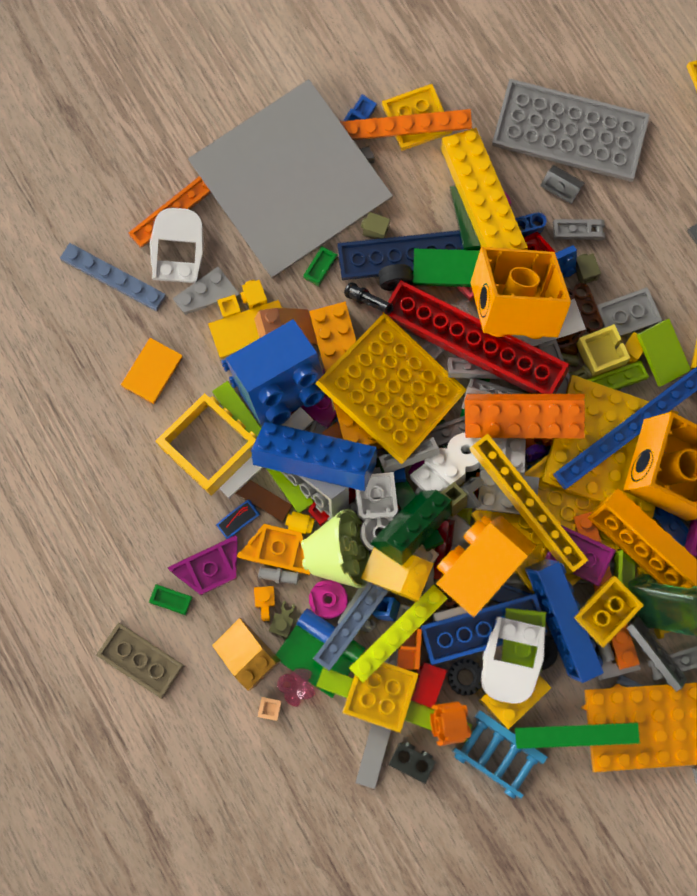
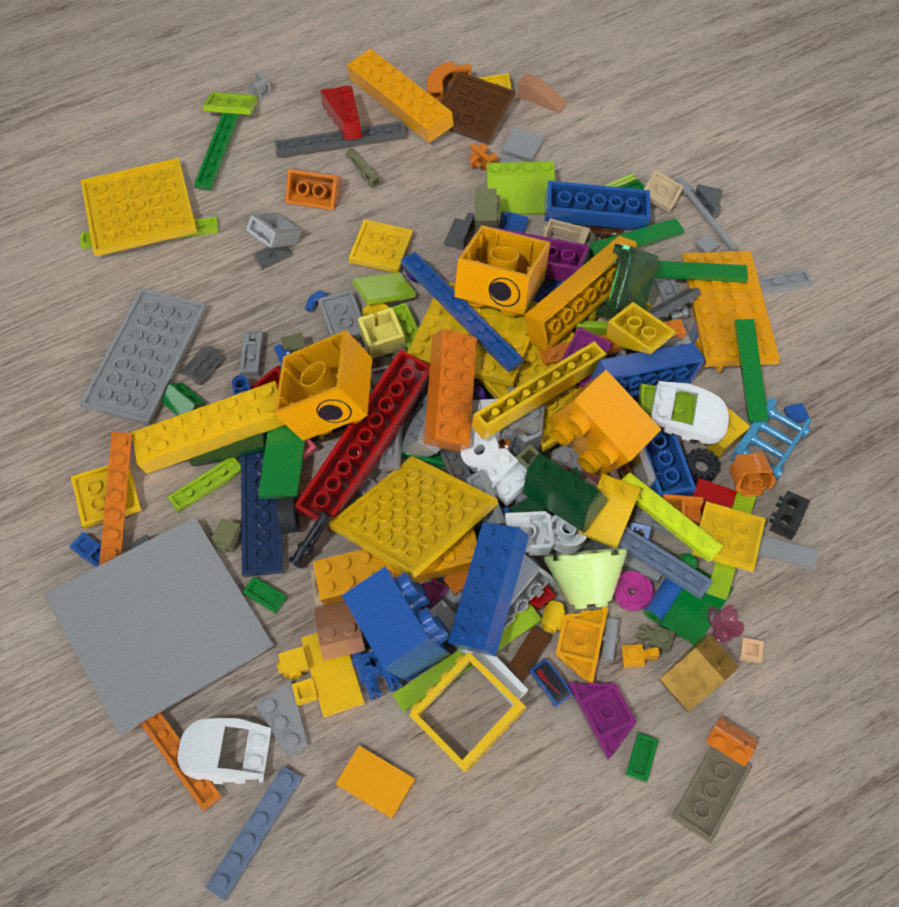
camera: 85 degrees left, 15 degrees down
none -> green panel [161,382,207,416]
none -> lime tile [167,457,241,513]
none -> blue arm [305,290,328,312]
none -> orange brick [705,716,759,767]
none -> blue tile [783,403,810,423]

